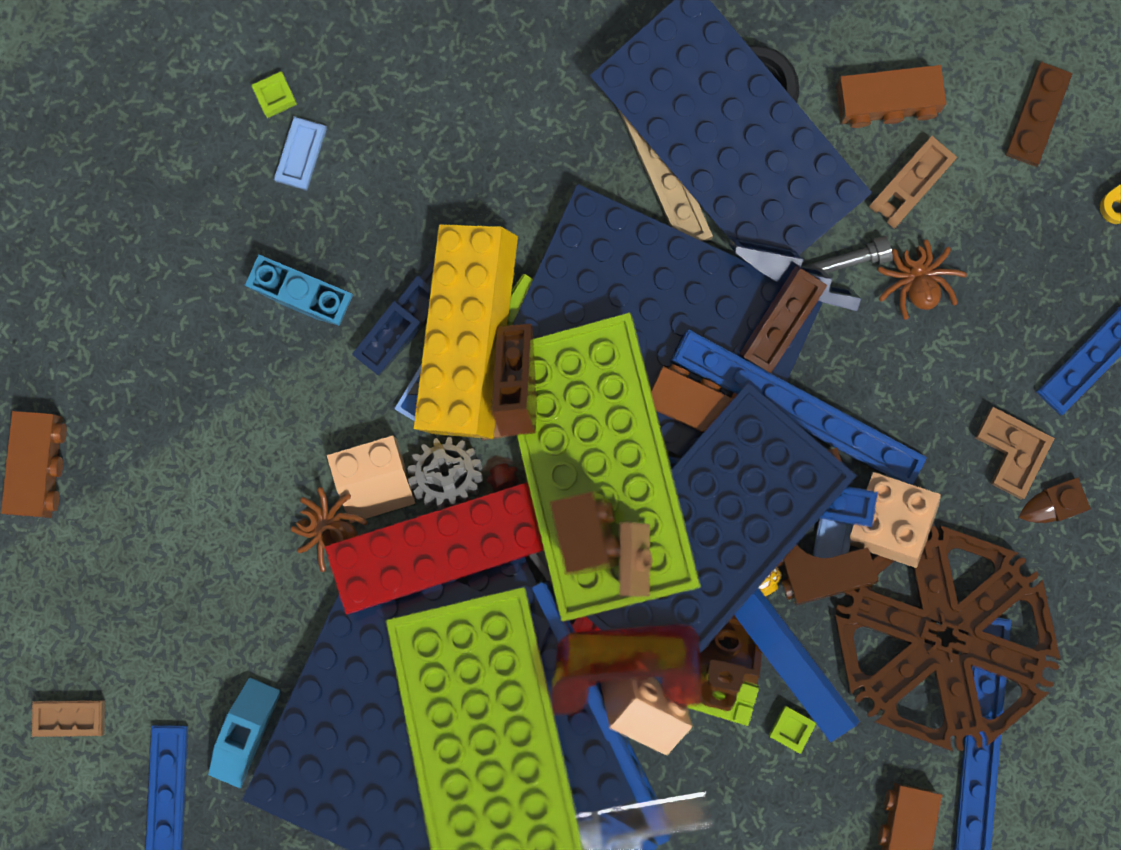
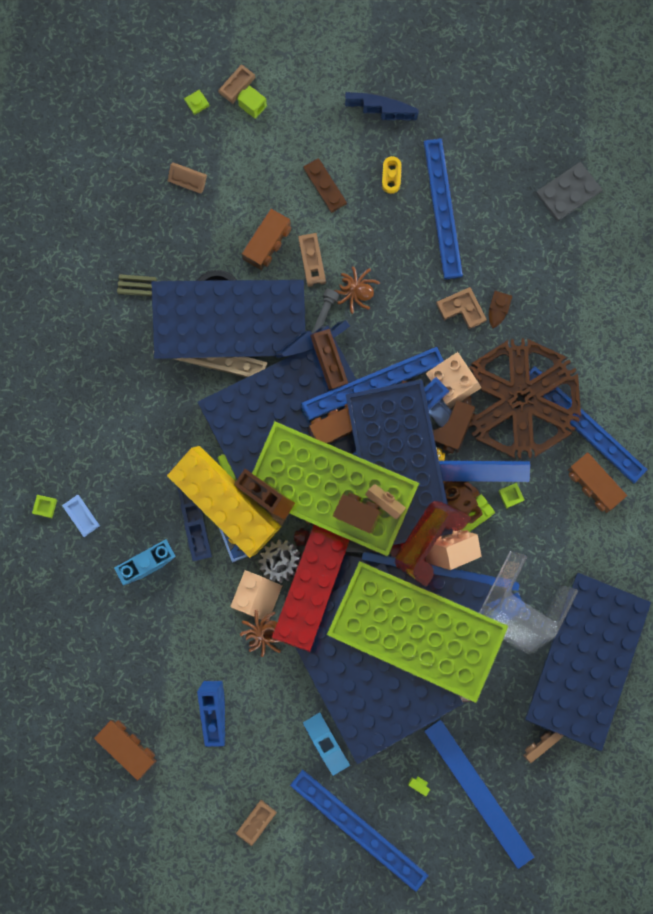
camera: 55 degrees left, 5 degrees down
none -> blue slope [197,681,225,747]

